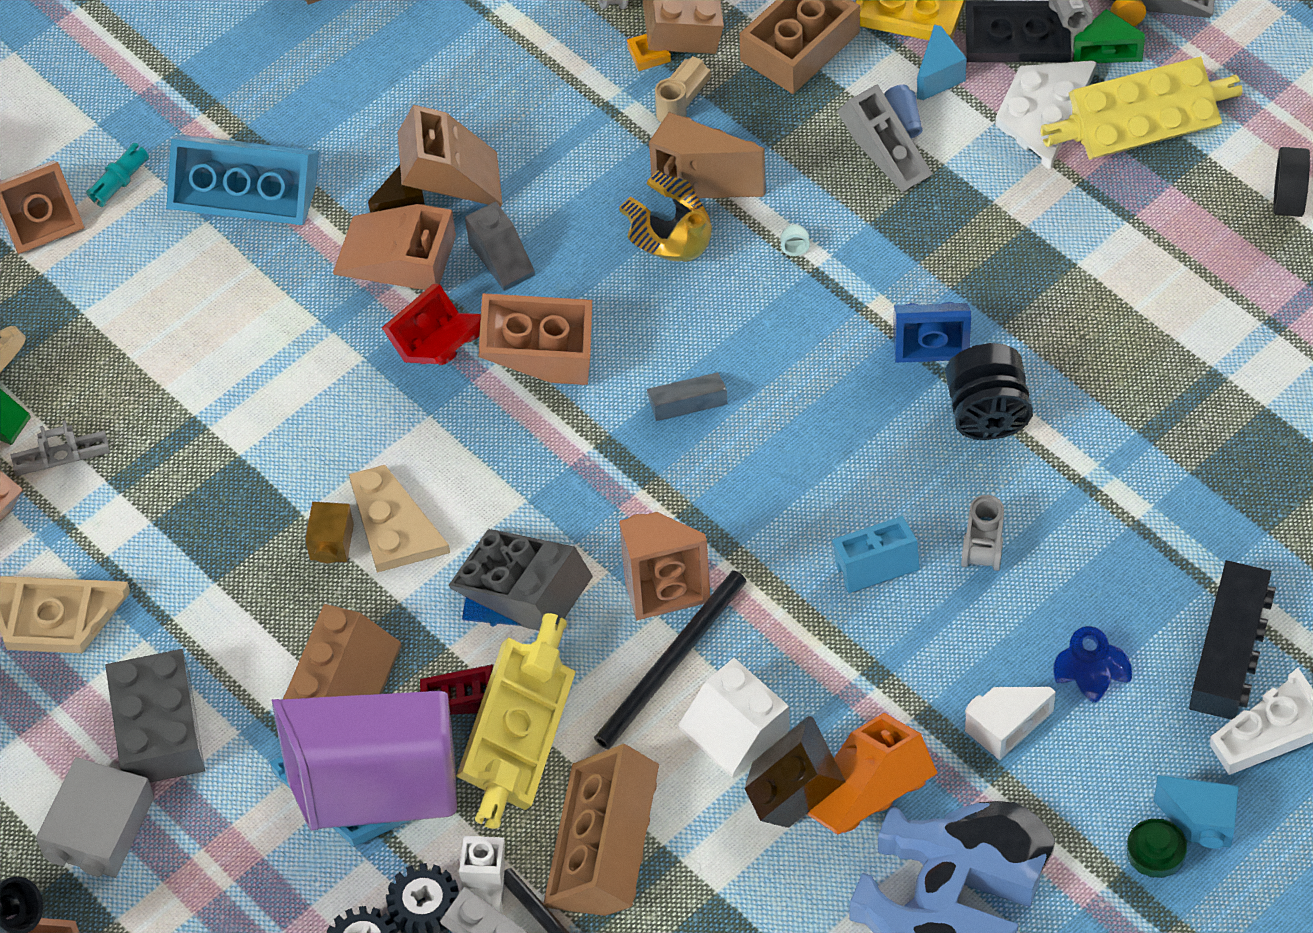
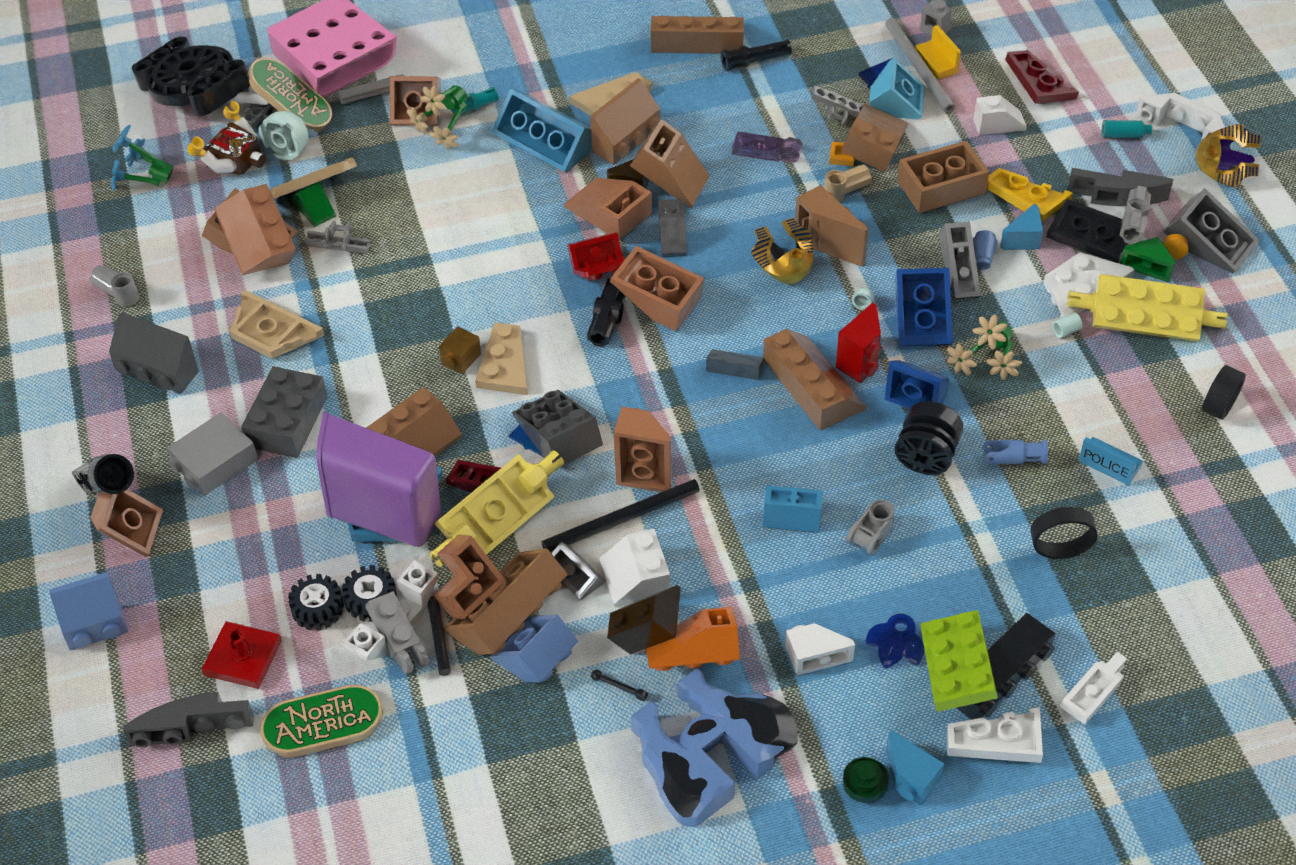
camera: 25 degrees right, 5 degrees down
none -> tan plant [407,85,467,150]
none -> nougat brick [434,535,506,619]
none -> medium blue slope [490,614,578,683]
none -> flat silver slope [551,542,606,600]
none -> tan wing [569,72,652,116]
none -> black piece [587,278,626,347]
none -> medium nougat slope [590,78,661,165]
none -> black hinge [591,669,648,701]
none -> clear purple hinge [732,131,803,163]
none -> medium nougat slope [763,329,866,431]
none -> red slope [835,302,881,384]
none -> blue slope [895,268,953,347]
none -> lime plate [920,610,998,712]
none -> tan plant [947,314,1022,380]
none -> medium blue piece [983,440,1048,464]
none -> black tyre [1030,507,1098,559]
none -> light aqua hinge [1052,313,1082,338]
none -> dark azure panel [1079,437,1143,486]

